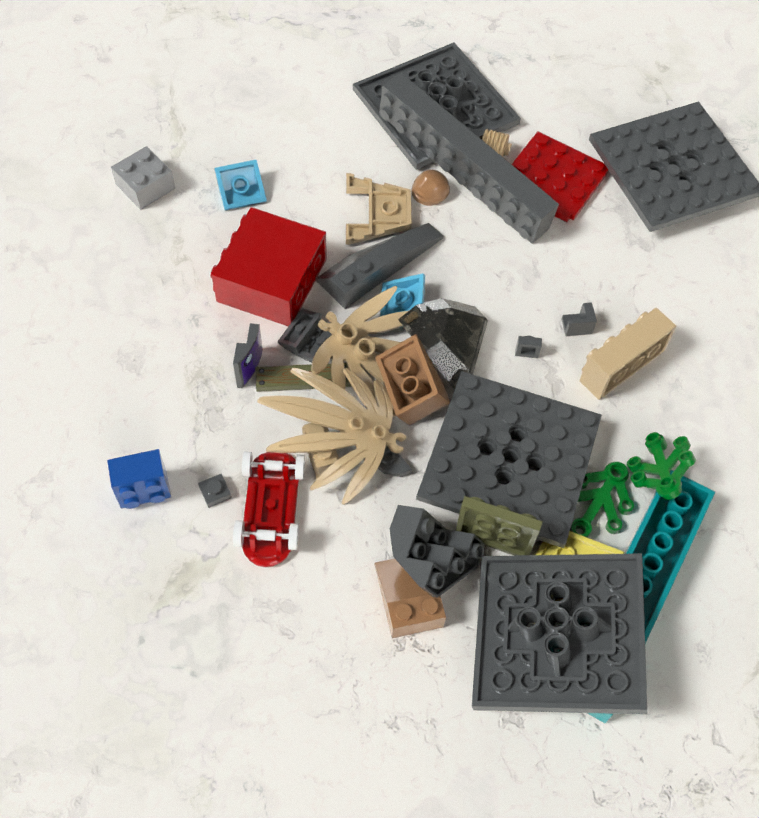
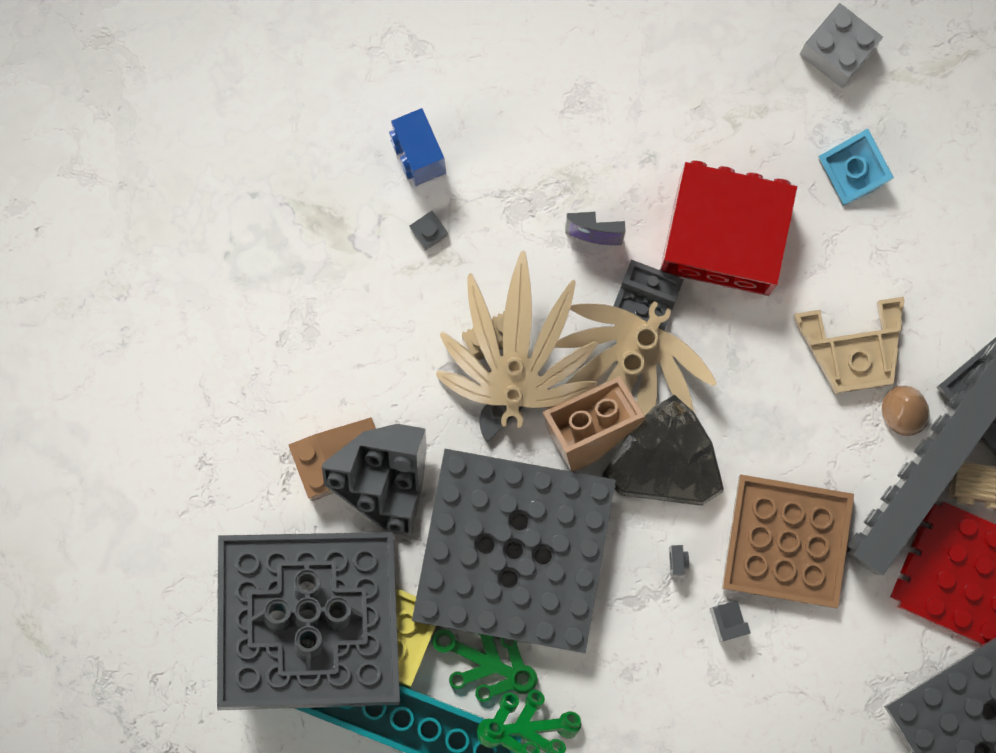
camera: 85 degrees right, 20 degrees up
red piece [233,451,305,567] -> none
olive tile [255,363,351,392] -> none
dark grey wedge [316,223,444,309] -> none
medium azure slope [380,273,425,324] -> none
olive plate [455,496,543,555] -> none
tan brick [579,307,677,400] -> none
none -> medium nougat plate [722,474,854,609]

